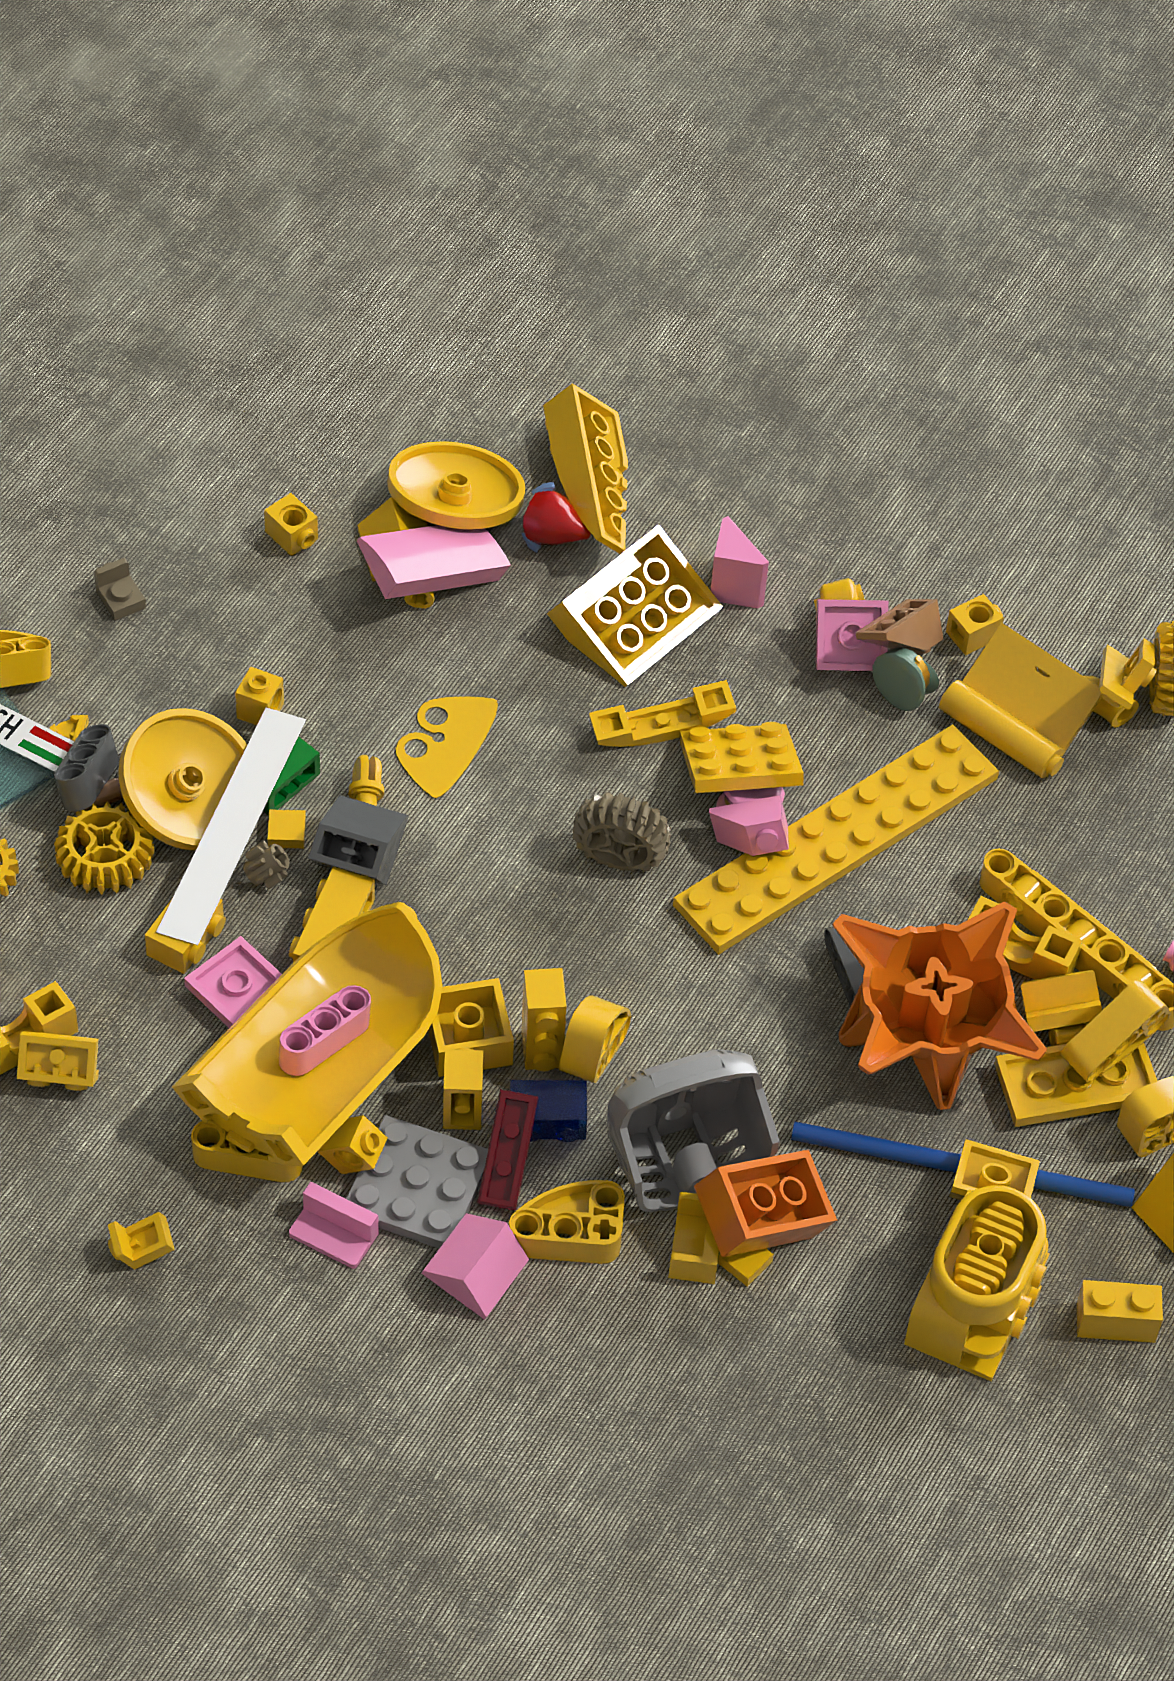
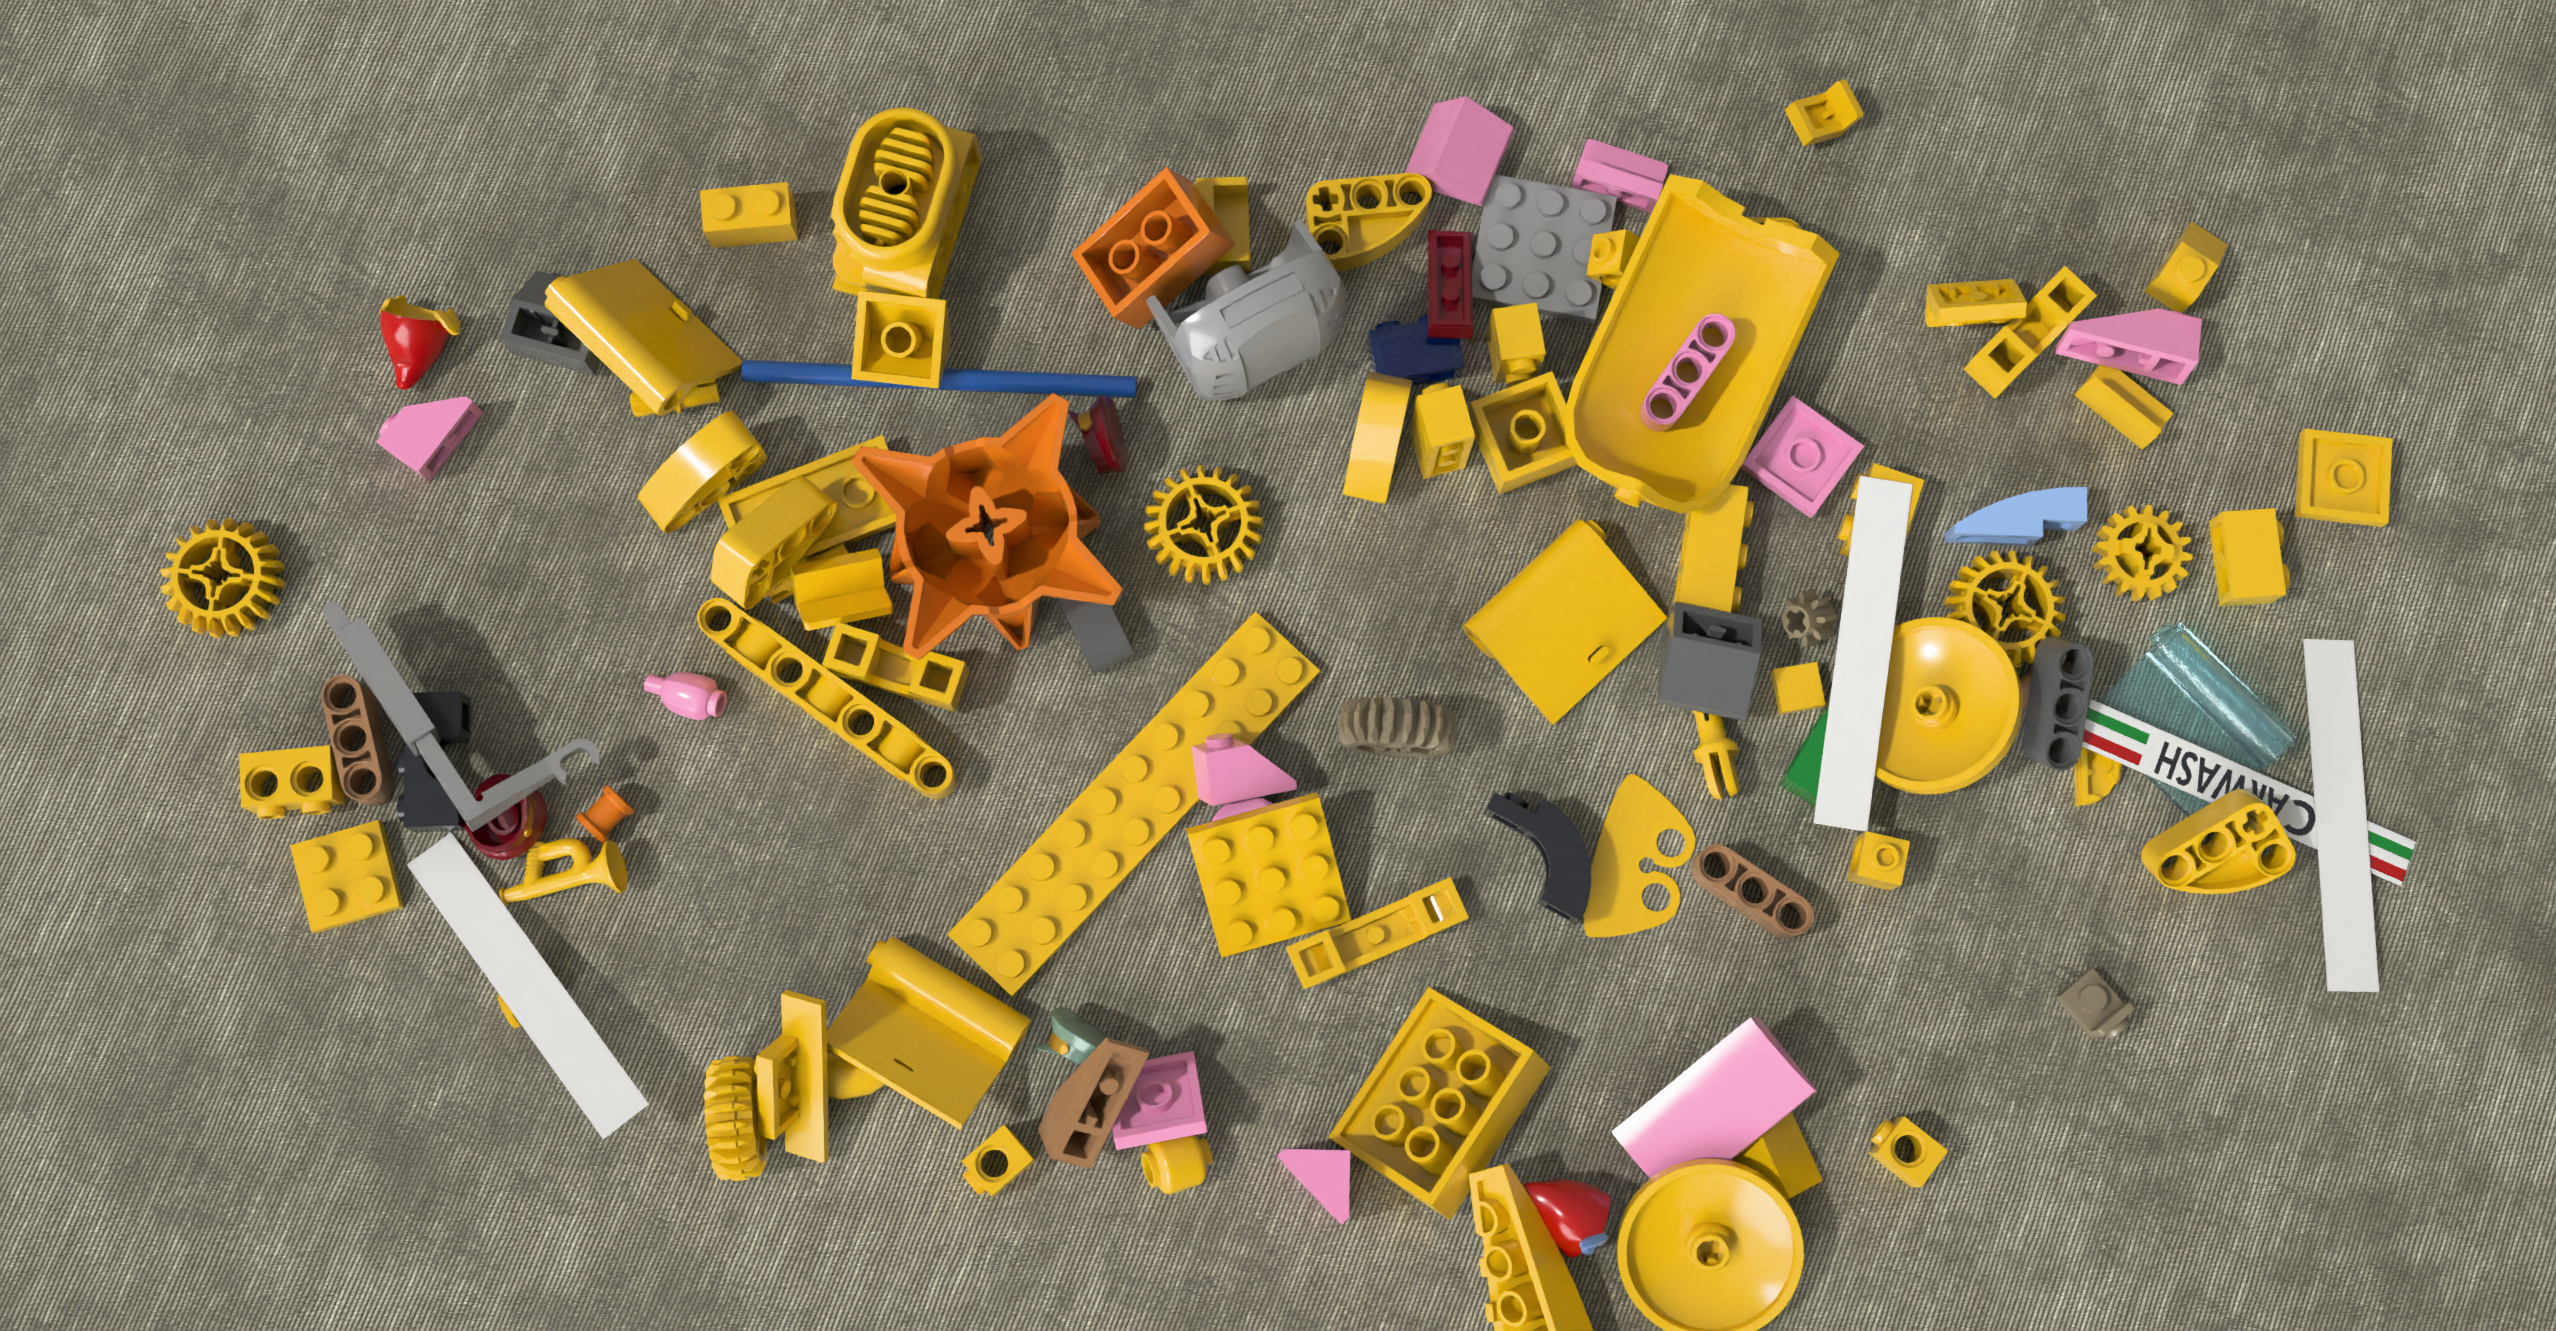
camera: 170 degrees right, 25 degrees up
none -> dark red piece [1068,395,1128,475]
none -> yellow gear [1144,465,1263,585]
none -> yellow door [1462,519,1667,725]
none -> black arch [1483,792,1591,925]
none -> medium nougat beam [1691,844,1814,939]
none -> light blue slope [1944,487,2087,546]

